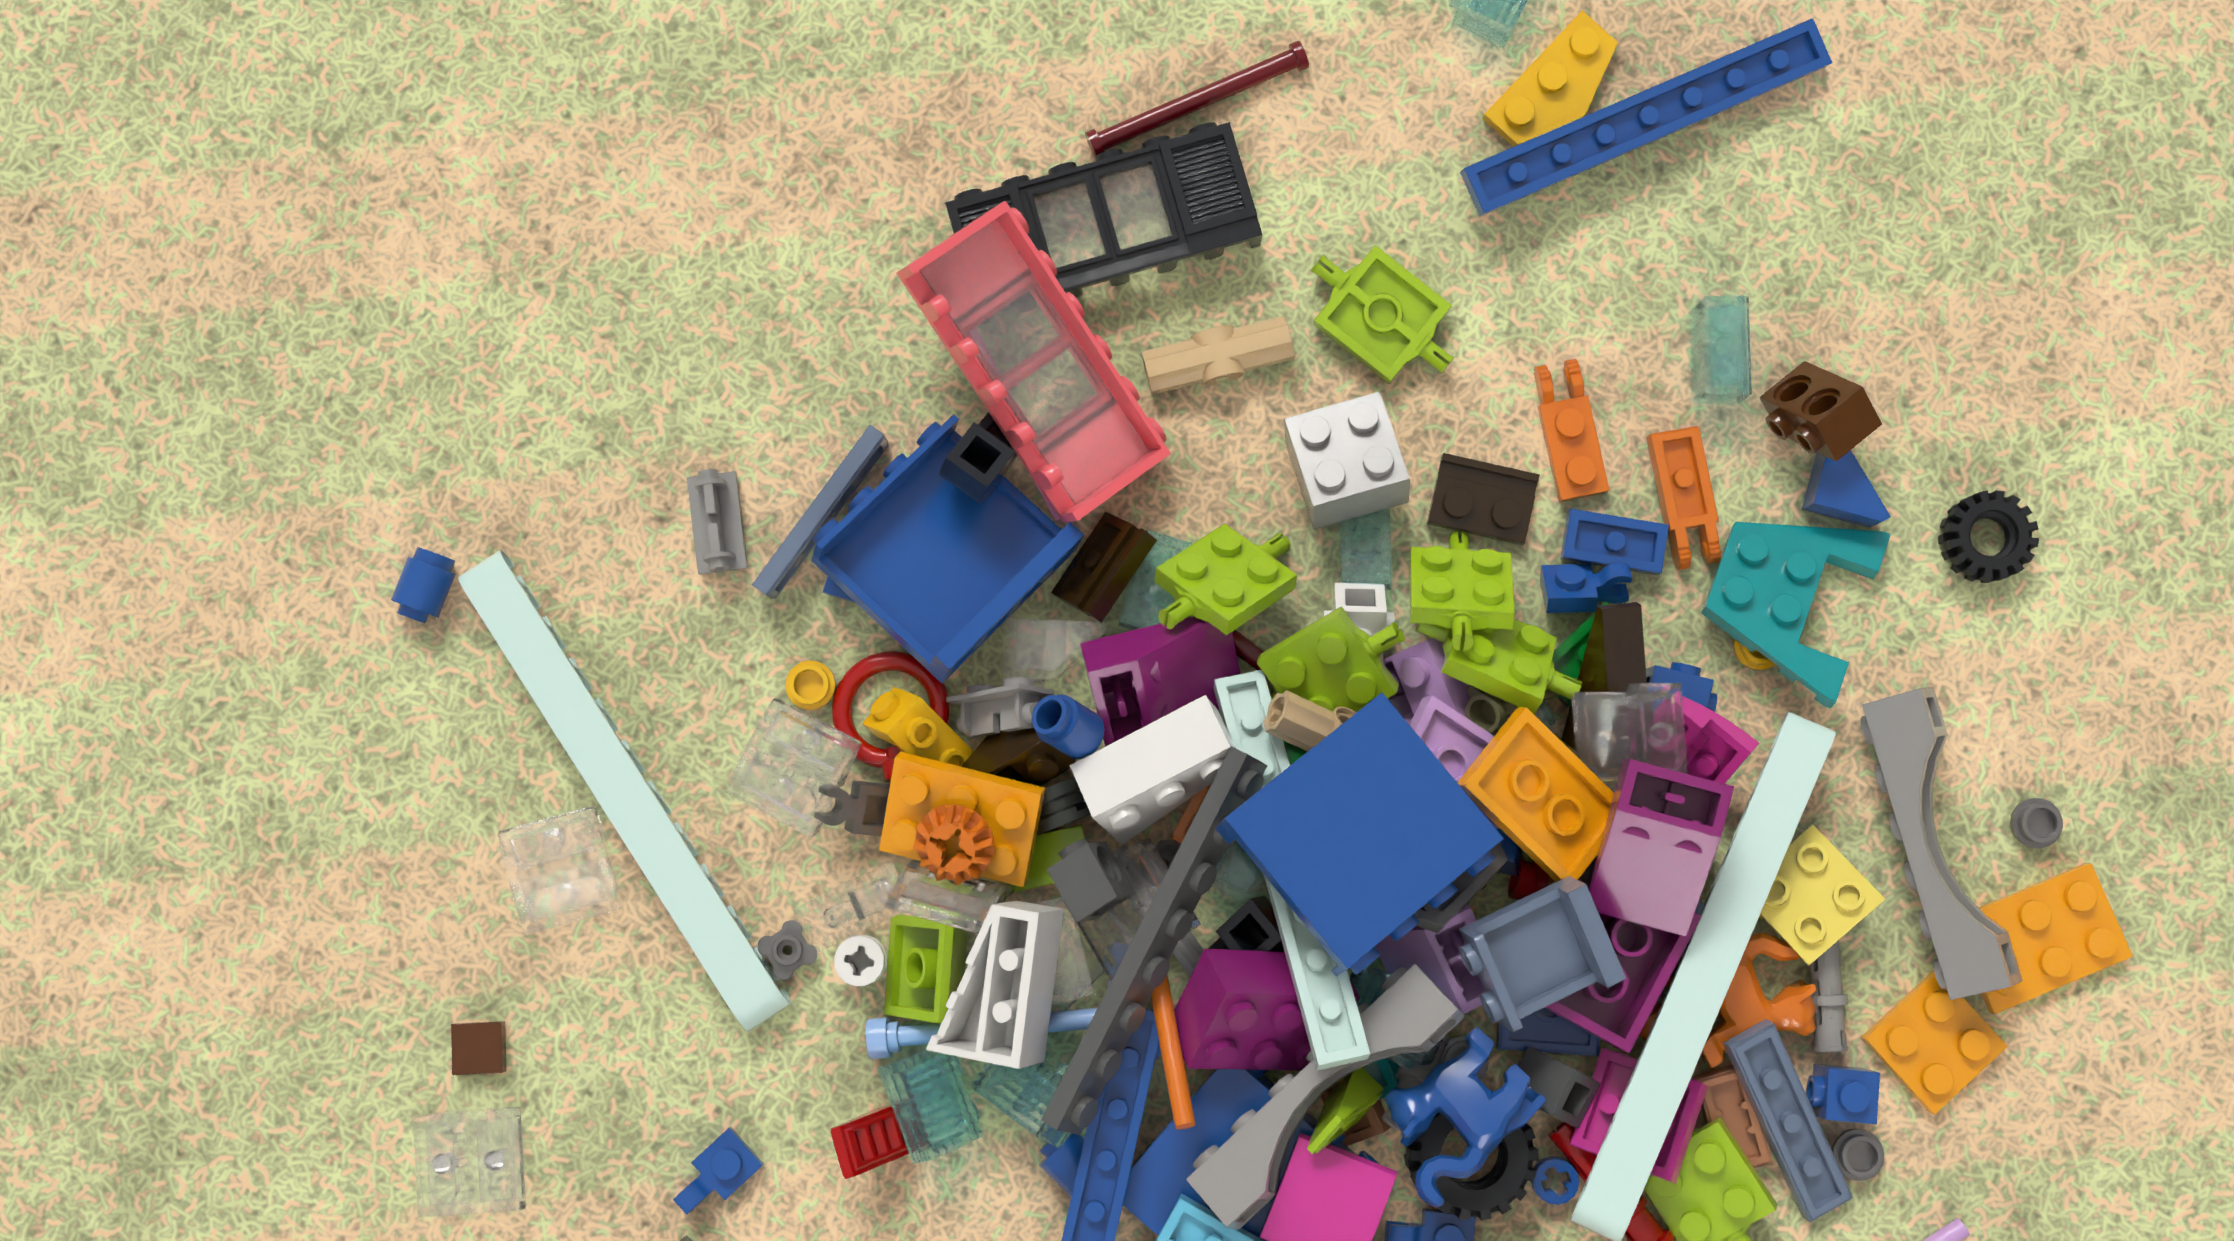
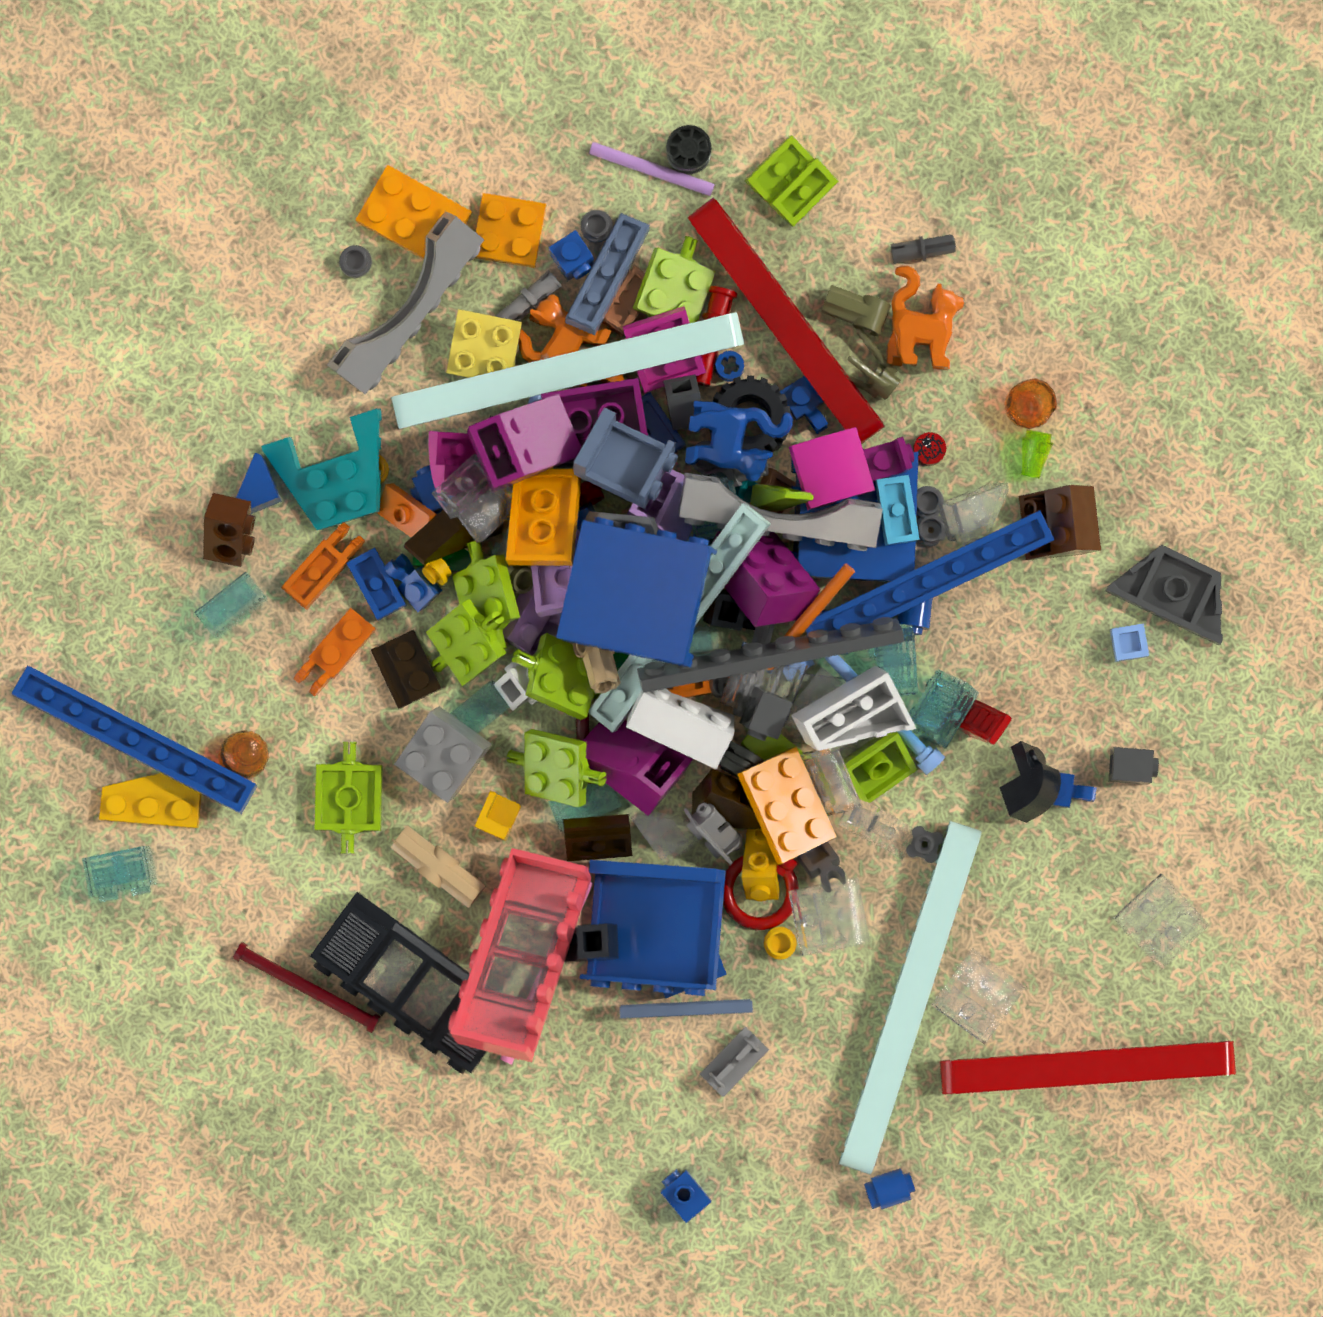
camera: 130 degrees left, 0 degrees up
reddish brown tile [451,1021,506,1075] -> none
white wheel [834,935,888,986] -> none
orange gear [913,804,995,885] -> none
blue brick [1032,695,1104,759] -> none
black tyre [1938,490,2039,583] -> none
none -> clear orange hair [217,730,269,780]
none -> orange plate [377,483,437,537]
none -> yellow plate [422,558,452,586]
none -> yellow panel [474,791,521,841]
none -> blue brick [661,1169,712,1223]
none -> red beam [940,1041,1236,1094]
none -> black brick [999,741,1061,823]

